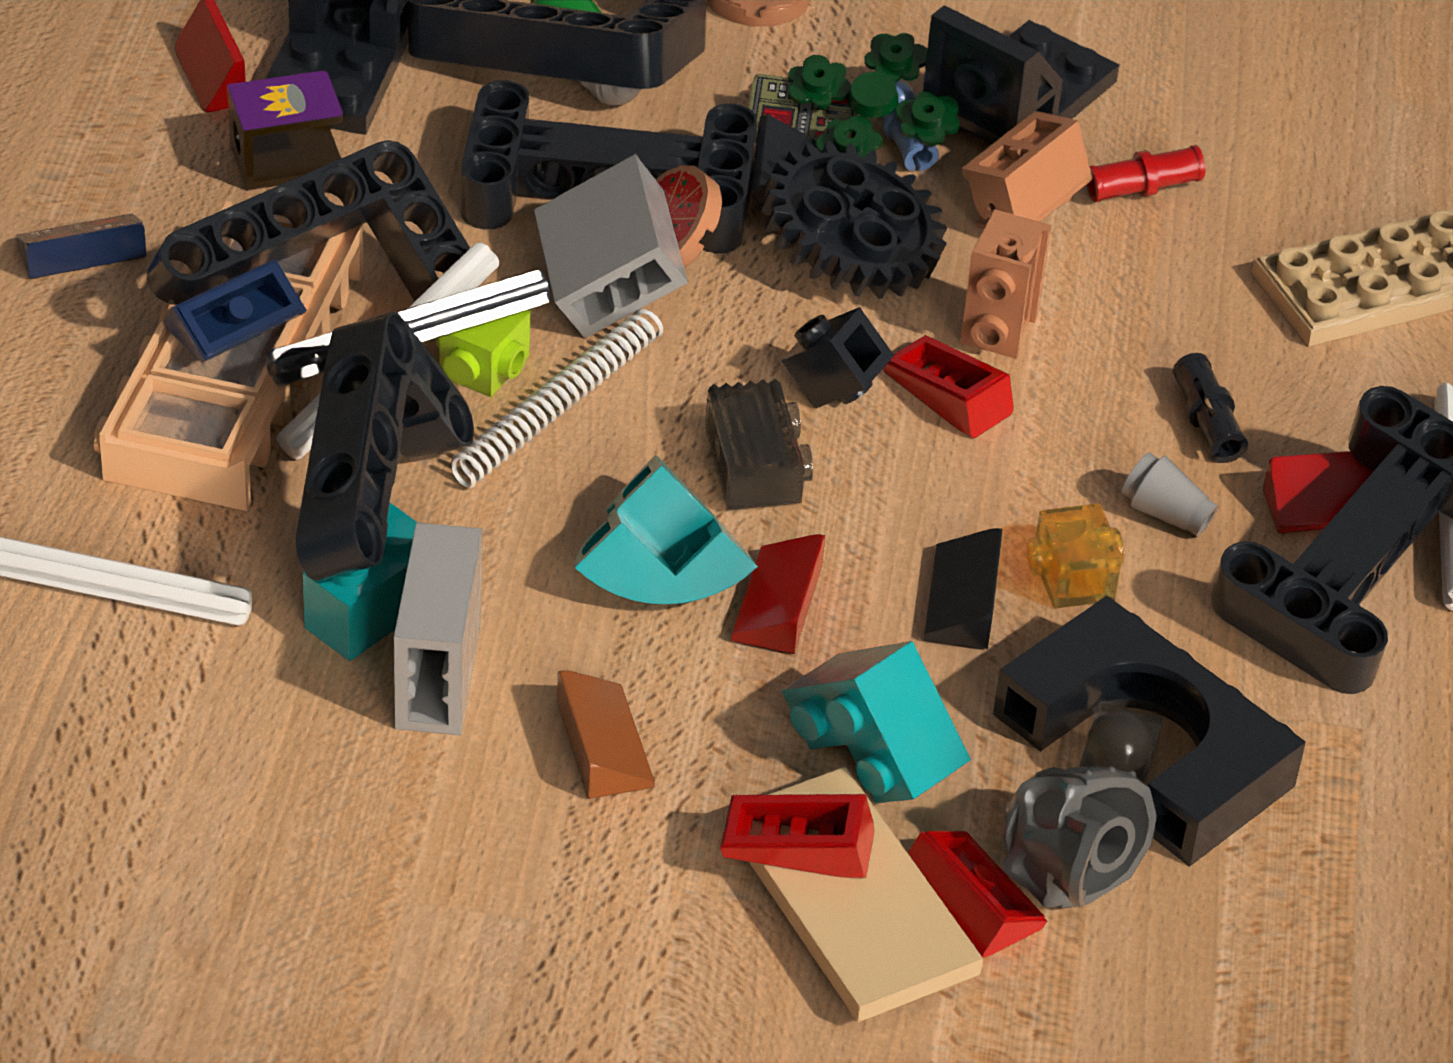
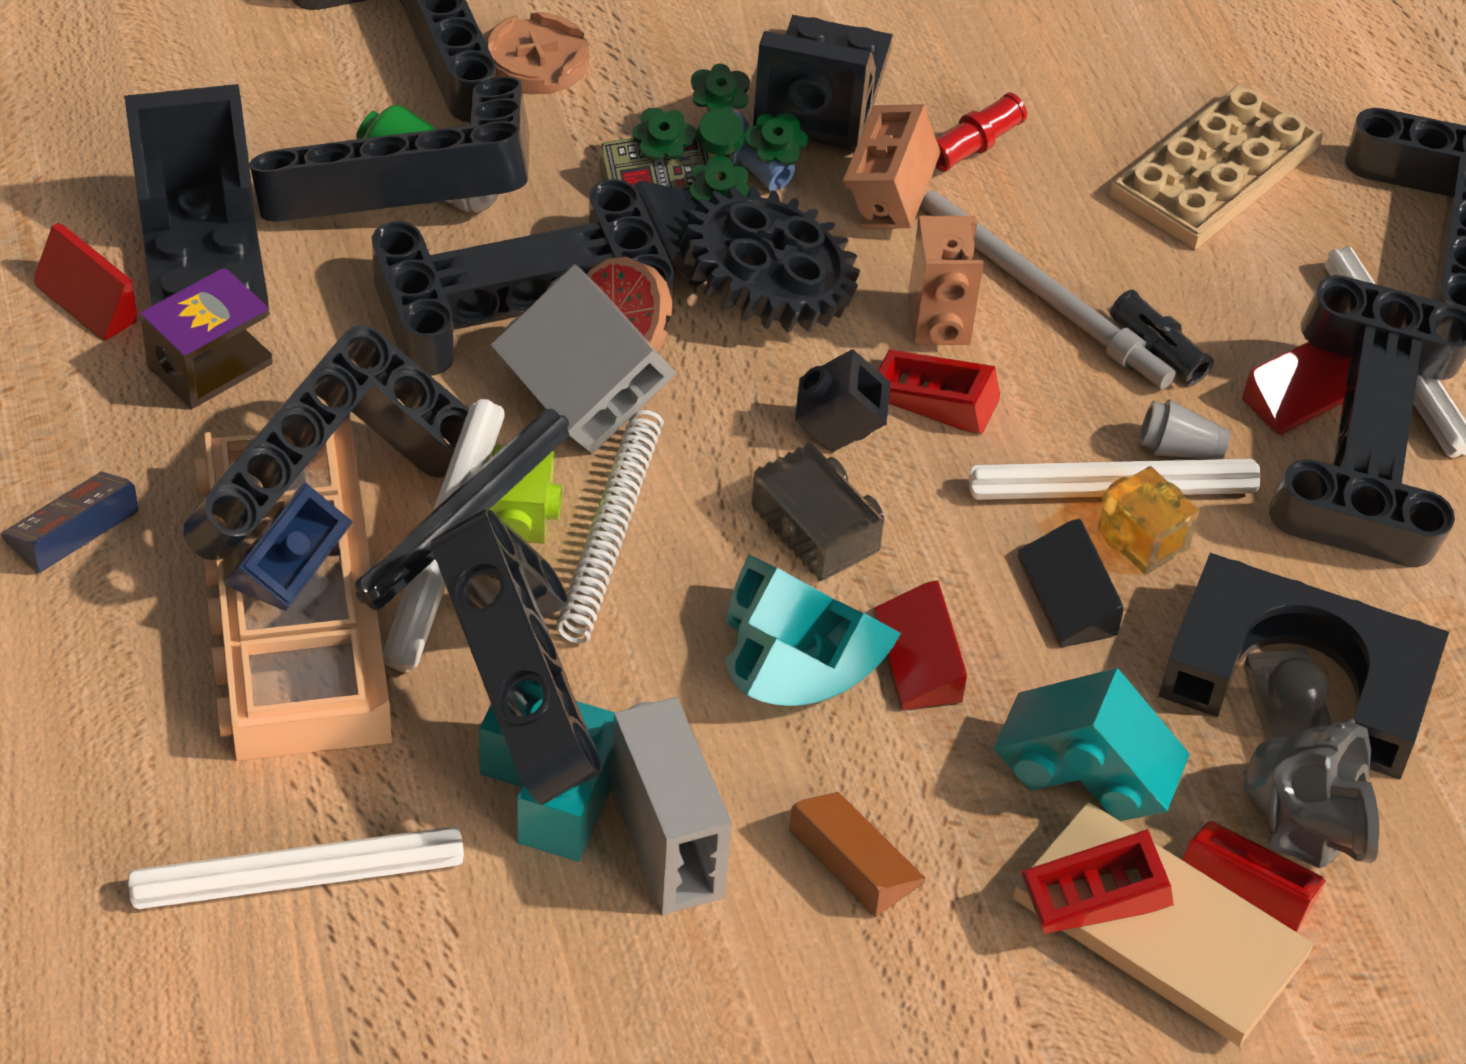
camera: 25 degrees left, 5 degrees up
none -> light grey bar [921,190,1176,389]
none -> white axle [969,459,1261,500]

